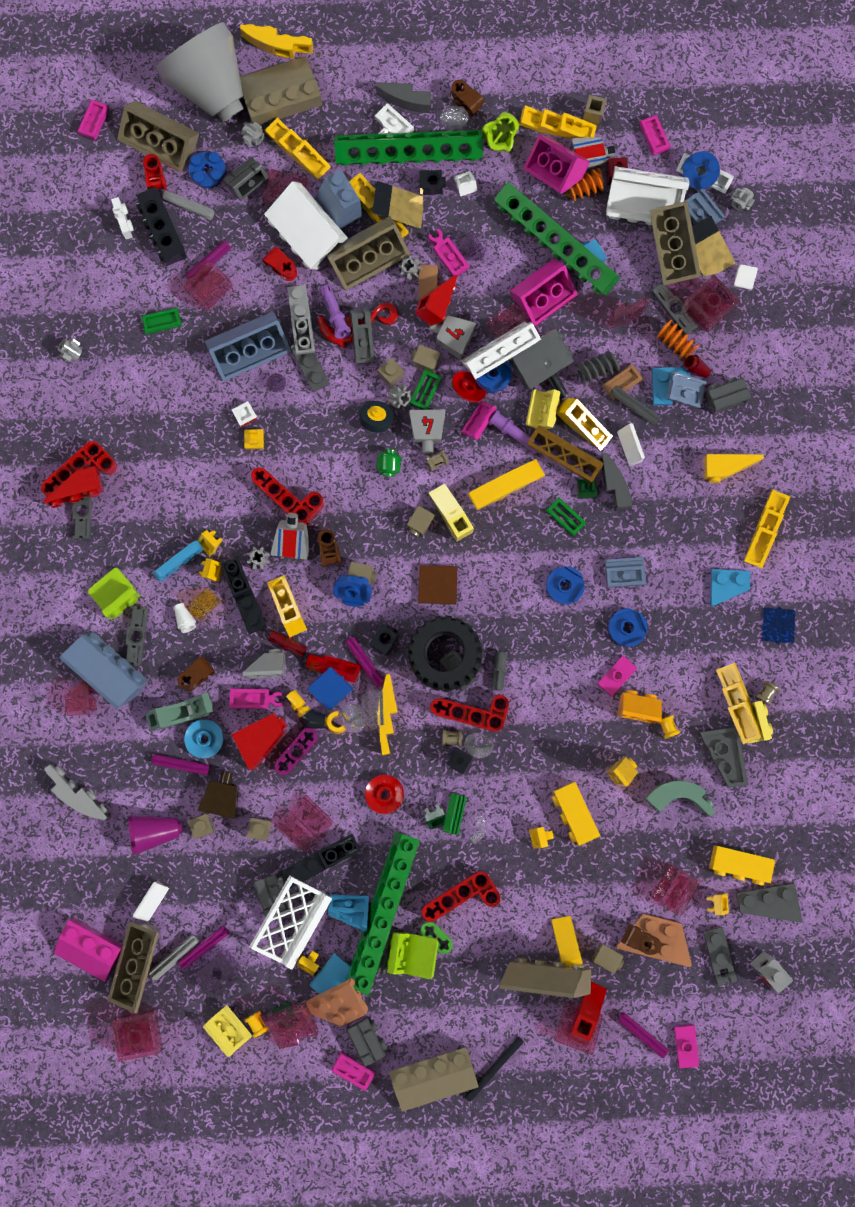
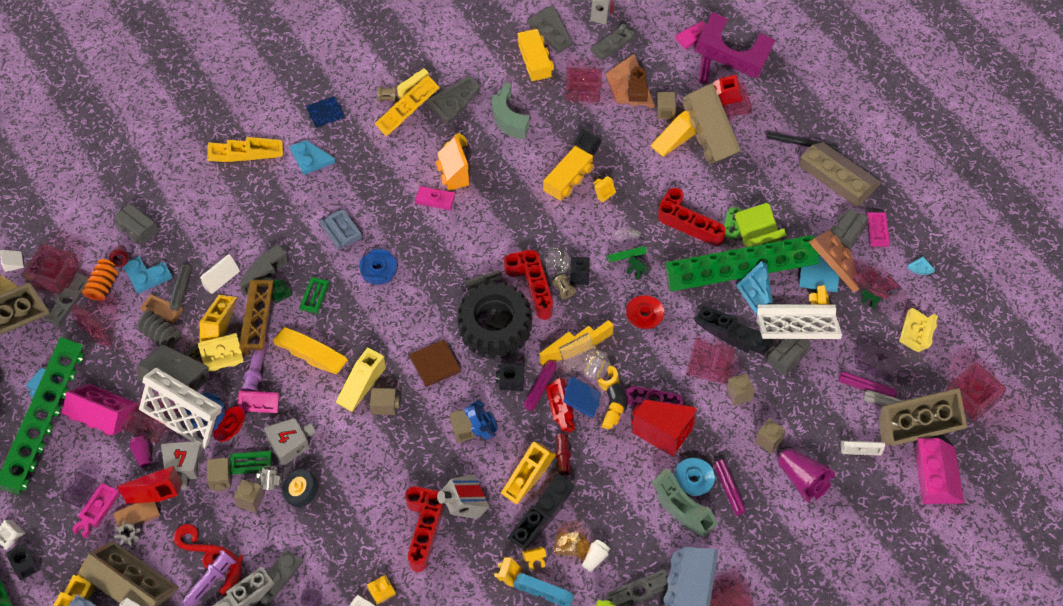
camera: 115 degrees left, 25 degrees down
light grey slope [44,764,111,820] -> none
reddish brown piece [177,656,215,691] -> none
dark brown torso [198,771,239,819] -> none
dark pink plate [229,689,283,709] -> none
light grey slope [243,649,286,679] -> none
yellow bush [244,1011,269,1038] -> none
light grey gear [247,547,270,570] -> none
reddish brown piece [318,529,342,567] -> none
dark grey plate [350,309,375,364] -> none
pearl gold sticker [372,180,423,229] -> none
green head [376,449,402,477] -> none
dark tan bush [425,449,449,472] -> none
yellow slope [605,757,638,787] -> none
blue plate [608,608,647,647] -> none
sand blue plate [665,372,707,408] -> none
yellow slope [703,454,764,484] -> none
yellow tile [706,893,729,915] -> none
none -> magenta cone [129,436,151,468]
none -> black brick [573,129,603,156]
none -> magenta arch [694,12,775,78]
none -> medium azure tile [907,257,935,275]

